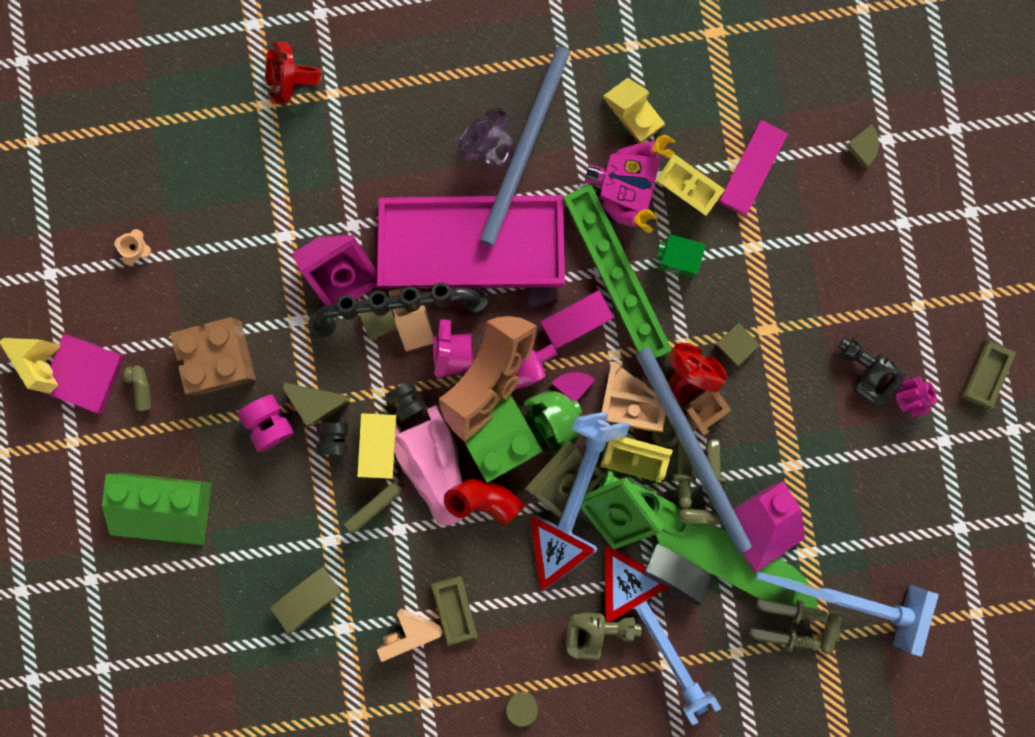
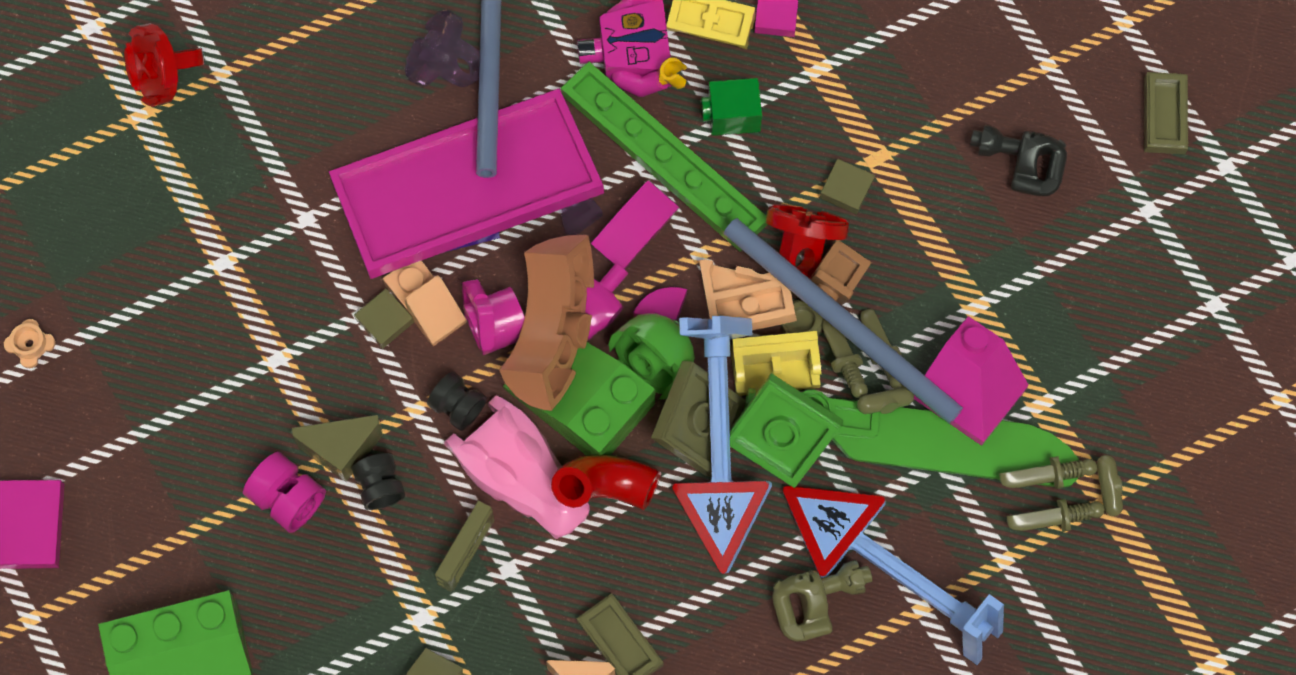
camera: 25 degrees left, 15 degrees down
olive arm [123,365,152,411] -> none
medium nougat piece [170,317,256,396] -> none
dark pink slope [292,235,377,306] -> none
pearl dark grey bar [309,282,489,337] -> none
light yellow hinge [357,413,397,479] -> none
pearl dark grey slope [644,544,712,606] -> none
light blue piece [756,572,939,657] -> none
dark pink gear [896,376,937,417] -> none

